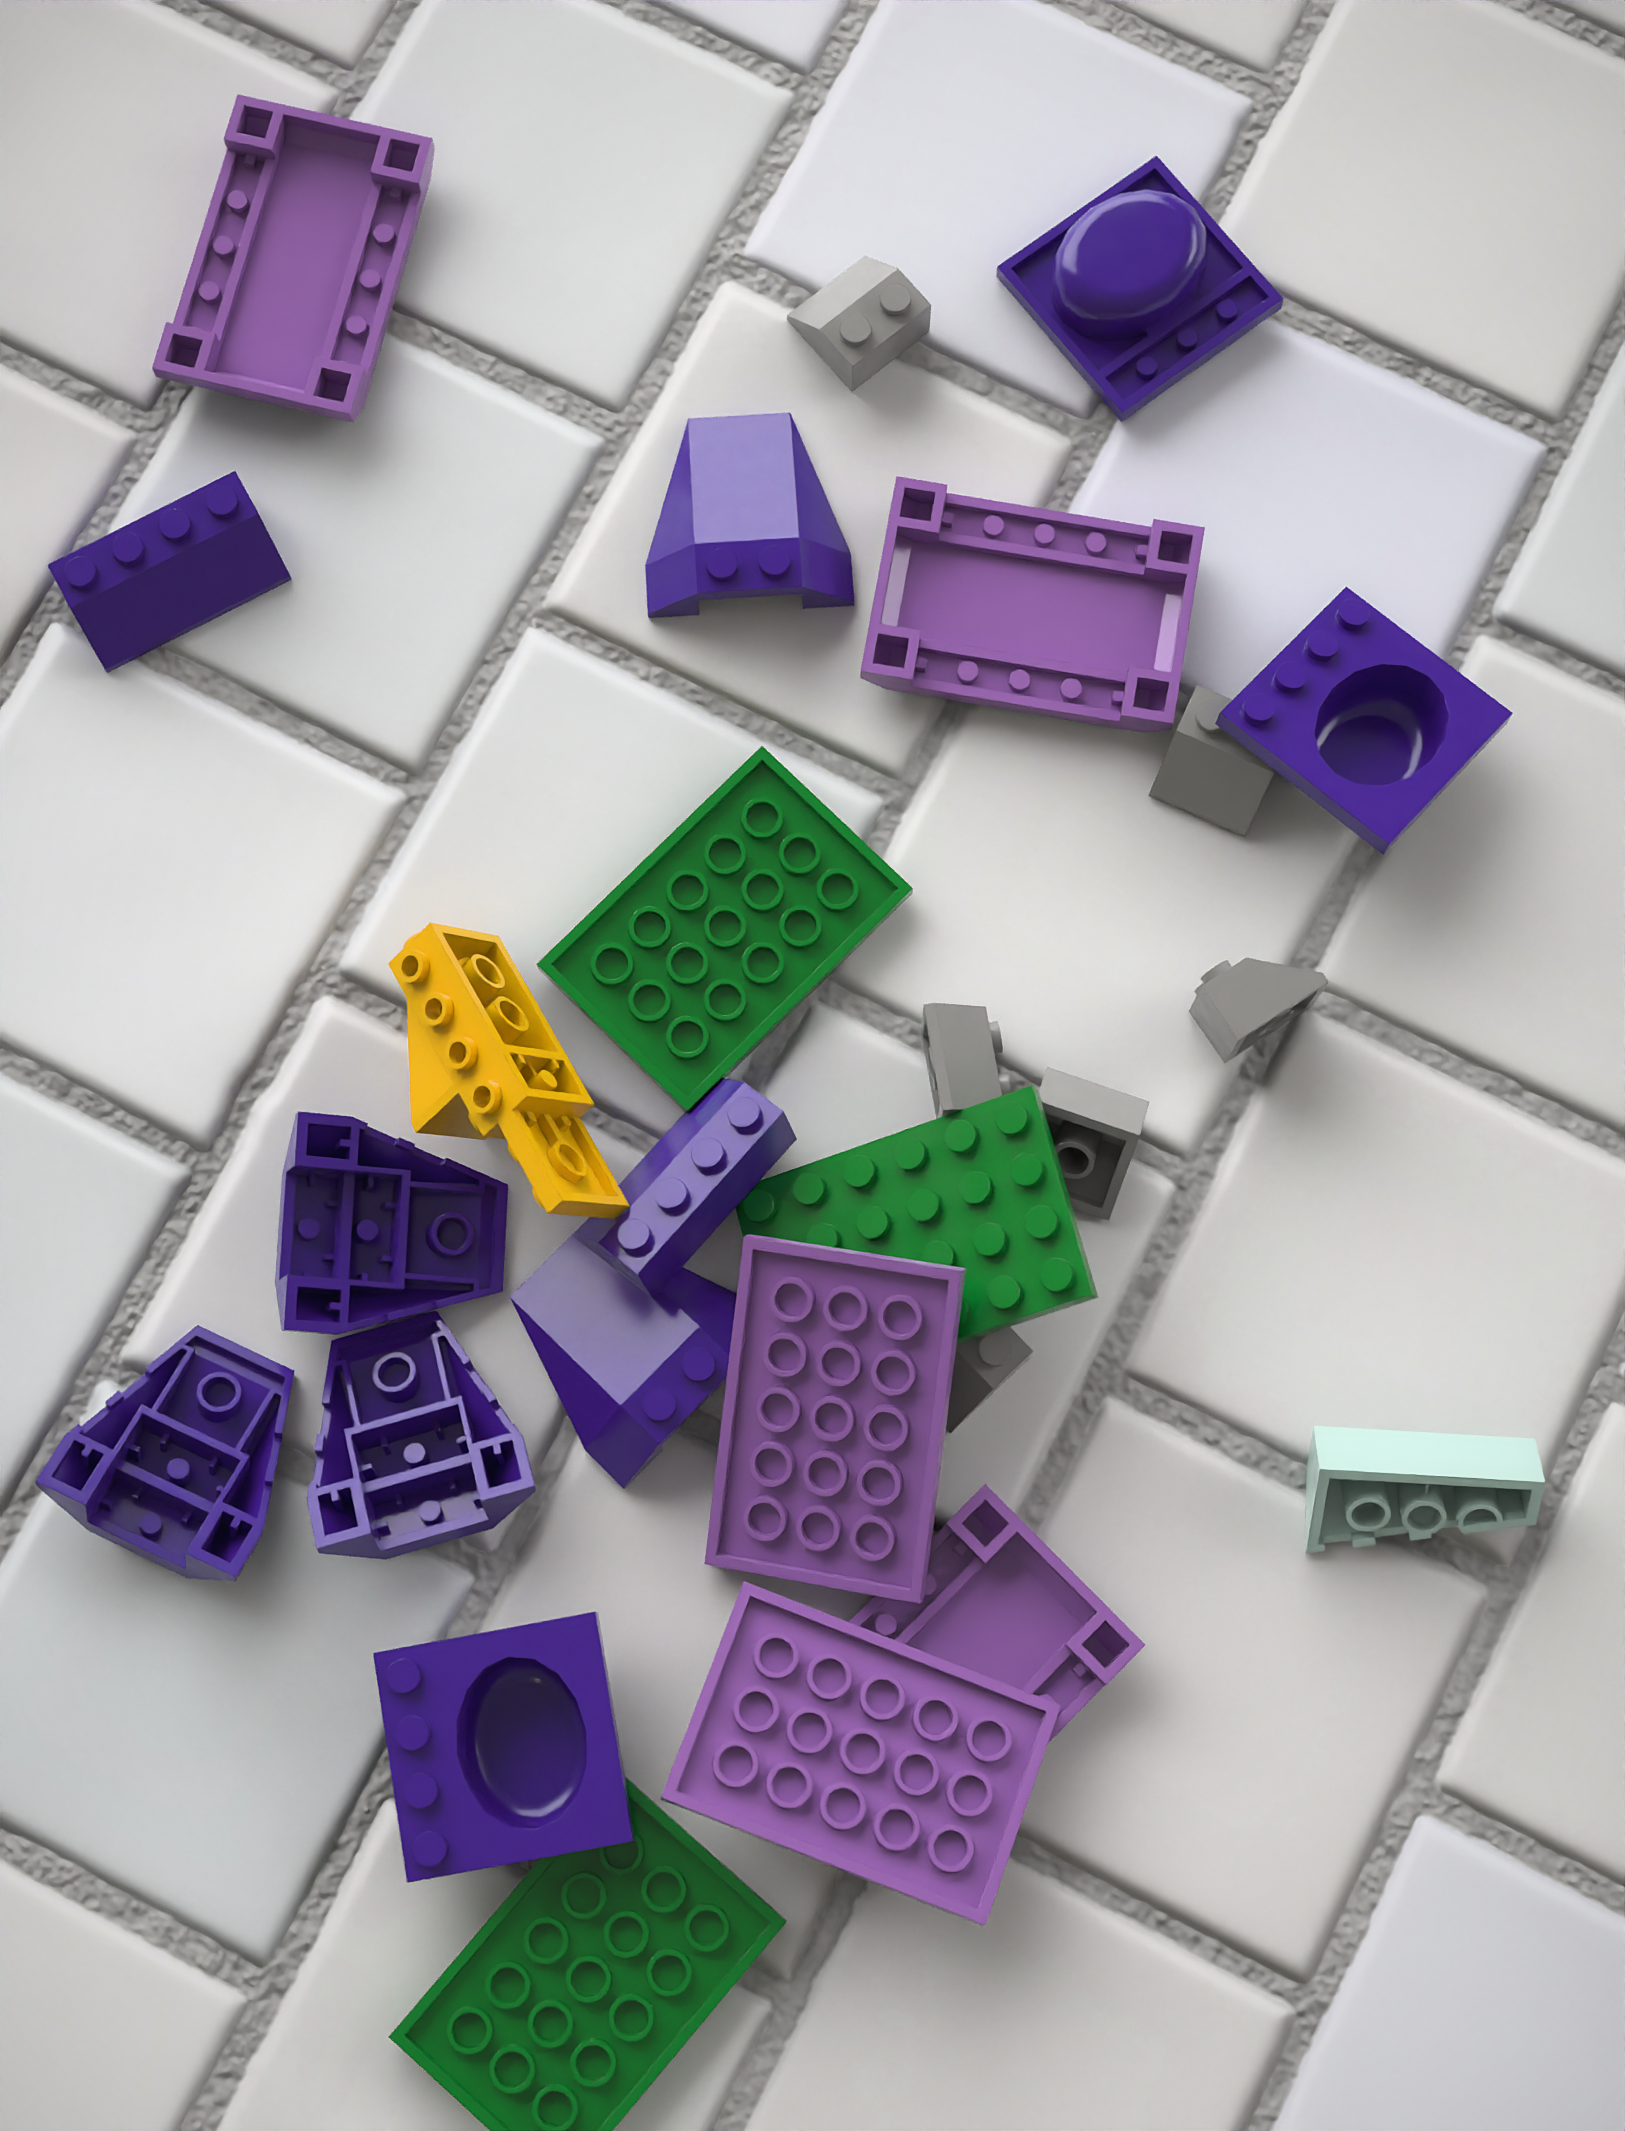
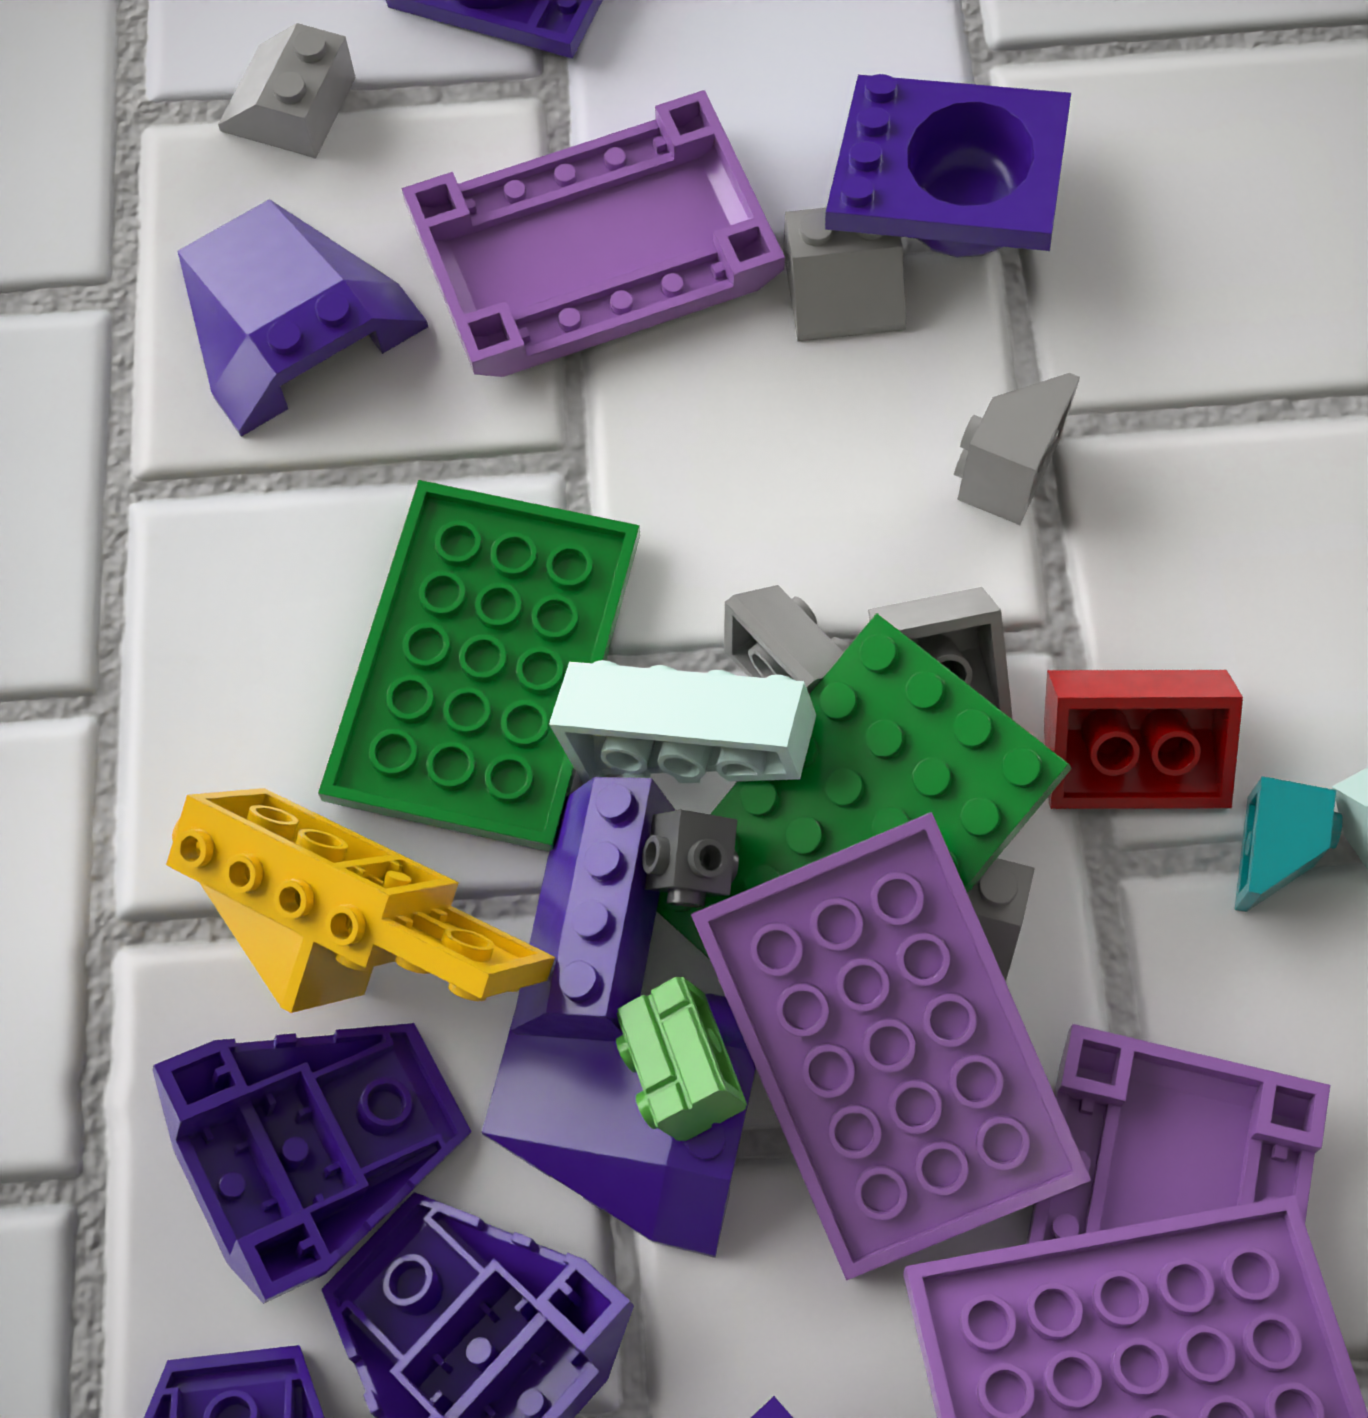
camera: 30 degrees left, 10 degrees down
none -> light aqua wedge [549,660,816,784]
none -> bright green brick [616,977,747,1141]
none -> dark grey brick [642,809,738,908]
none -> red slope [1044,670,1243,809]
none -> teal slope [1234,776,1343,912]

